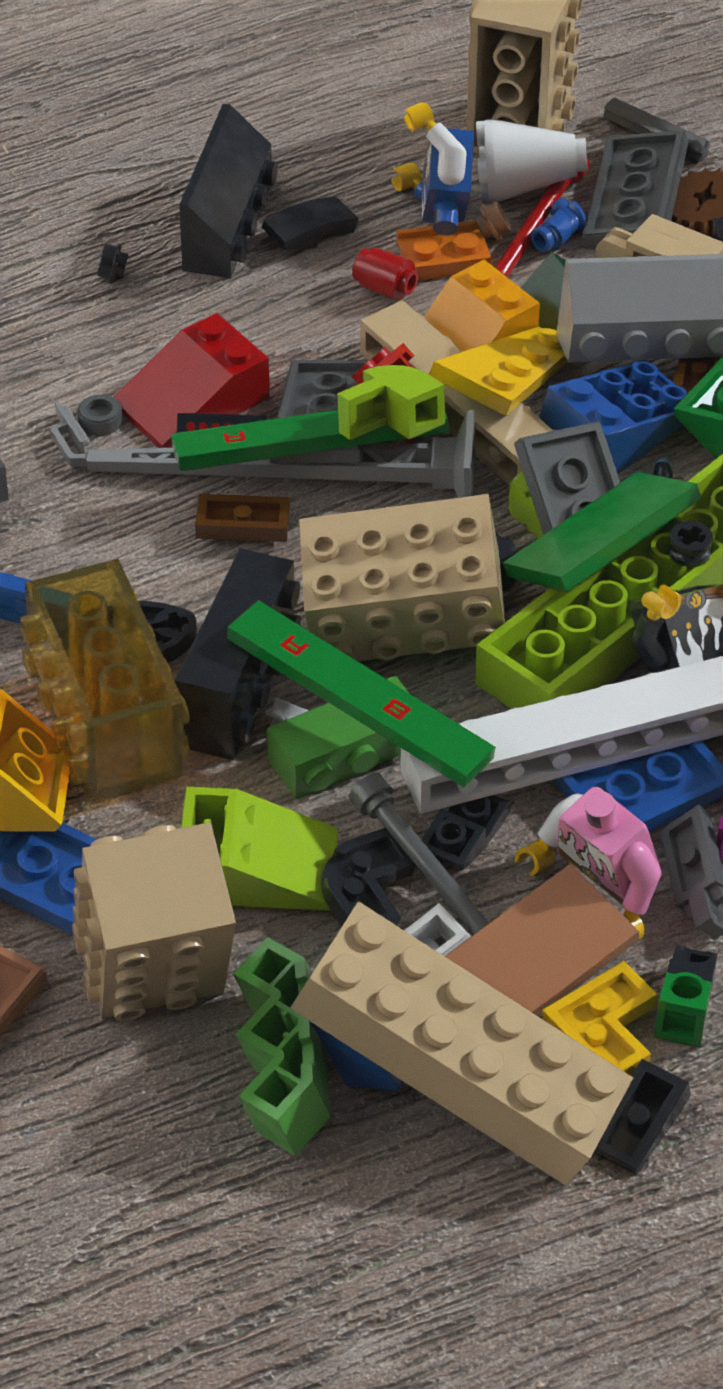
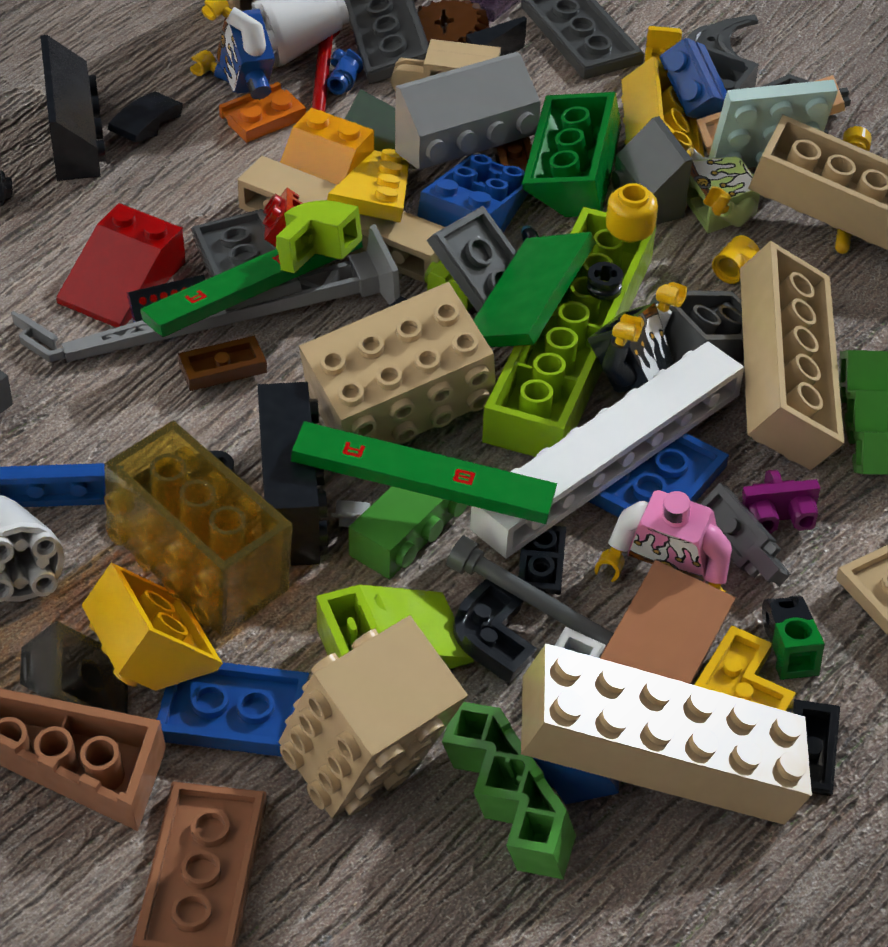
camera: 25 degrees left, 0 degrees up
dark grey tile [77,395,122,436] -> none
red brick [352,247,418,301] -> none
medium nougat plate [476,201,511,241] -> none

